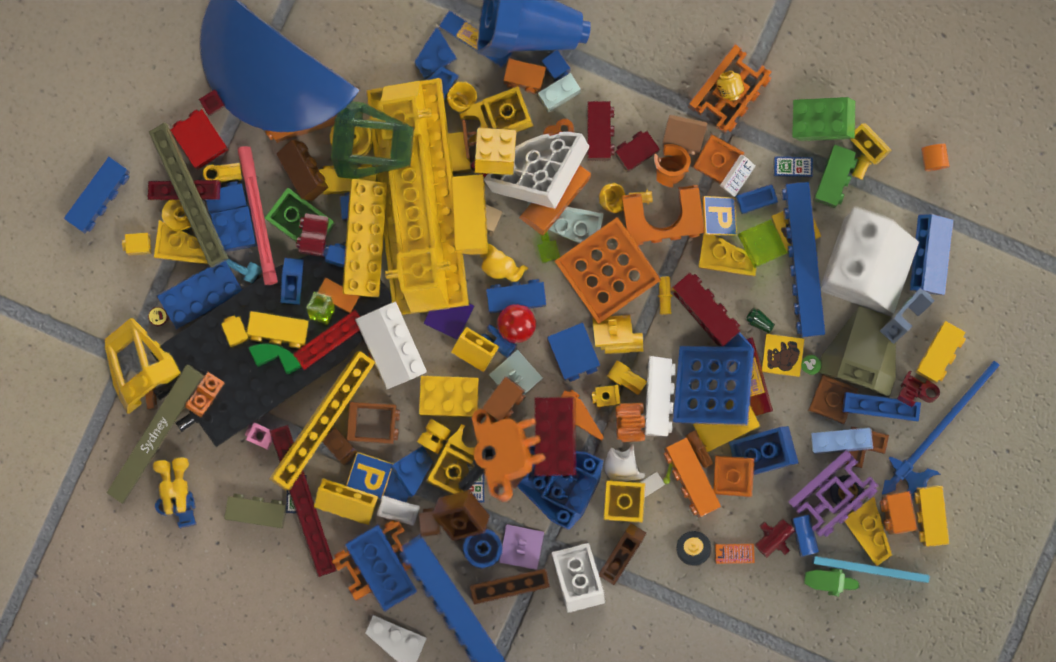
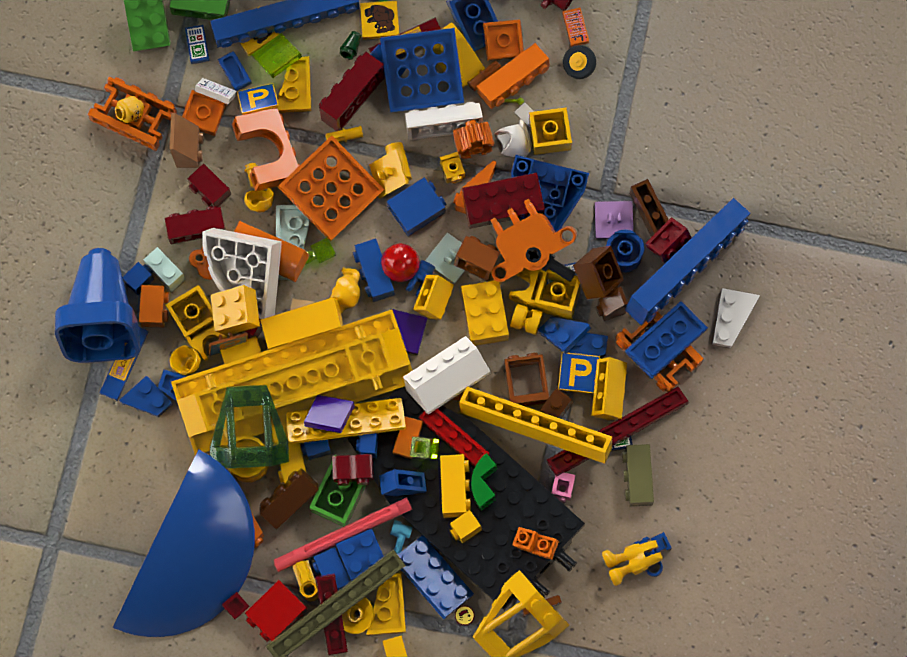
camera: 100 degrees left, 10 degrees down
olive tile [107,365,204,503] -> none
white tile [377,496,419,526] -> none
white slope [552,543,605,613] -> none
reddish brown slope [598,523,647,585] -> none
yellow piece [606,360,647,395] -> none
orange helmet [654,144,691,188] -> none
none -> tile [304,395,354,433]
none -> dark red bracket [645,217,692,264]

